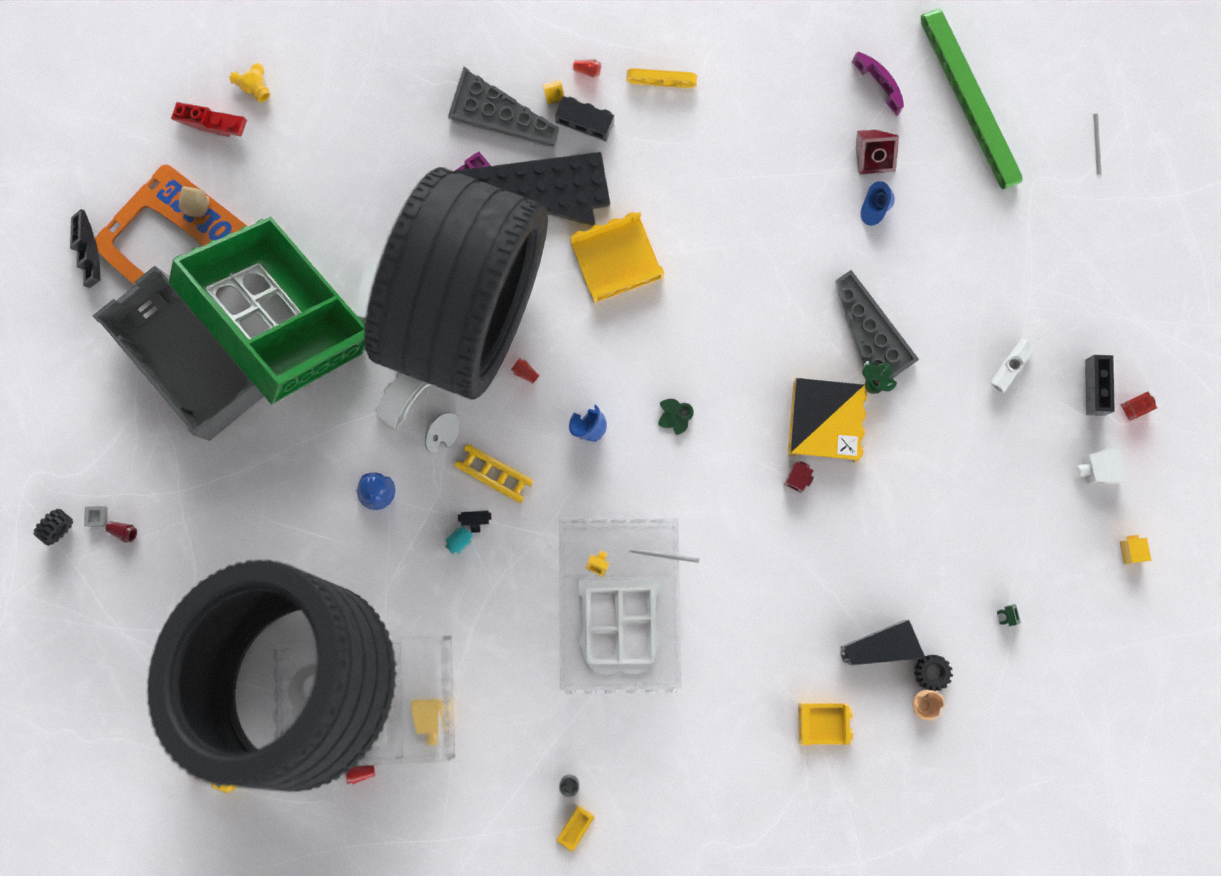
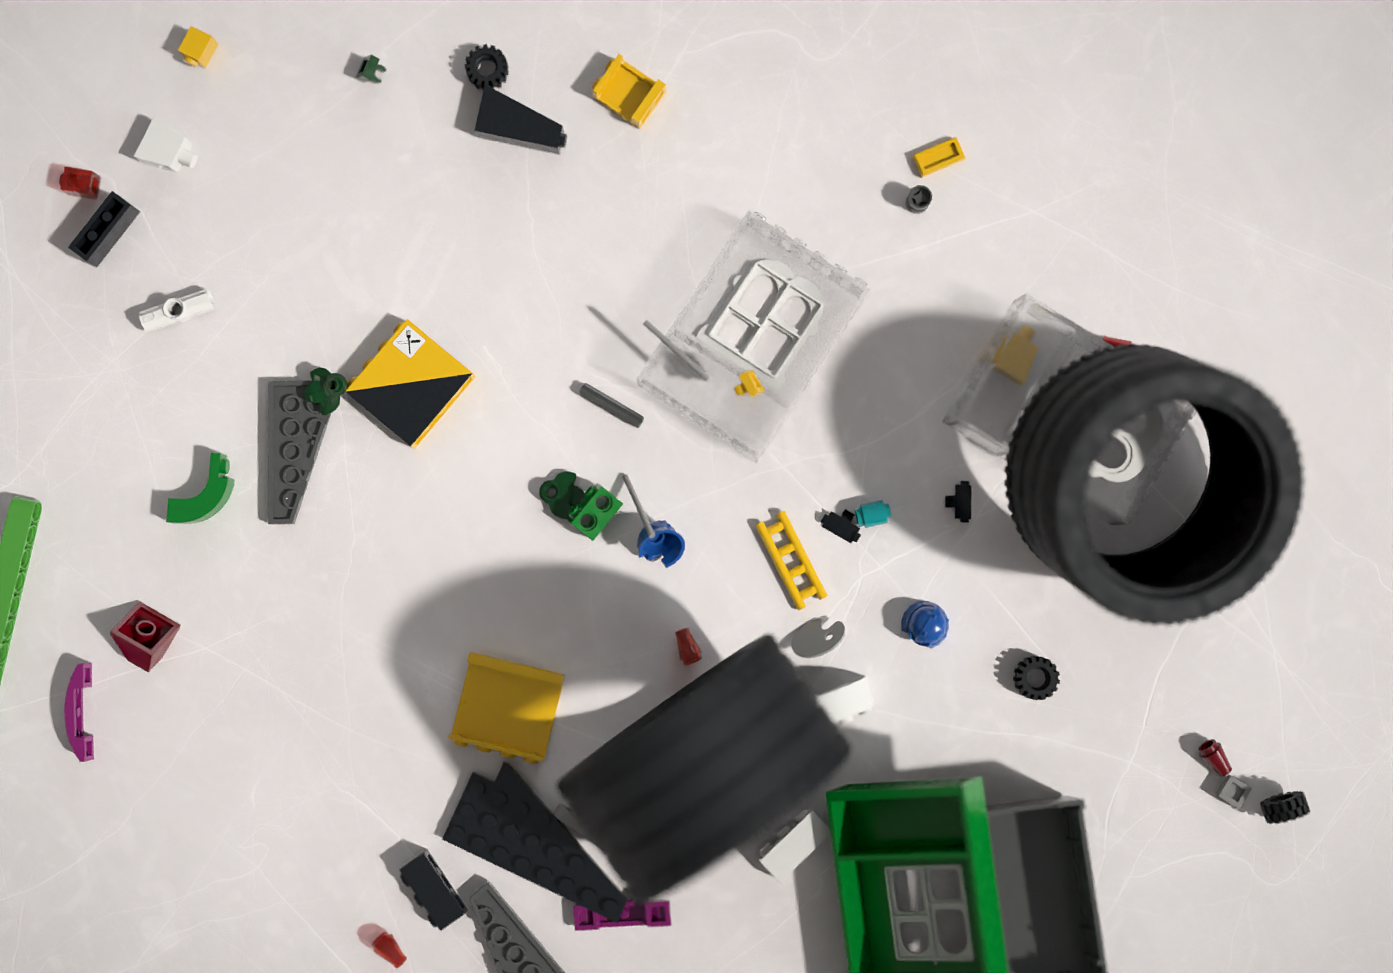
camera: 145 degrees left, 5 degrees up
yellow tile [543,80,564,104] -> none
yellow beam [626,68,697,88] -> none
dark red brick [784,461,814,493] -> none
blue piece [860,181,895,226] -> none
light nougat hair [912,689,945,721] -> none
none -> green arch [166,453,235,524]
none -> green brick [567,483,623,541]
none -> dark grey axle [579,383,644,428]
none -> light grey axle [622,474,655,538]
none -> black piece [945,481,972,523]
none -> black tyre [1013,656,1060,700]

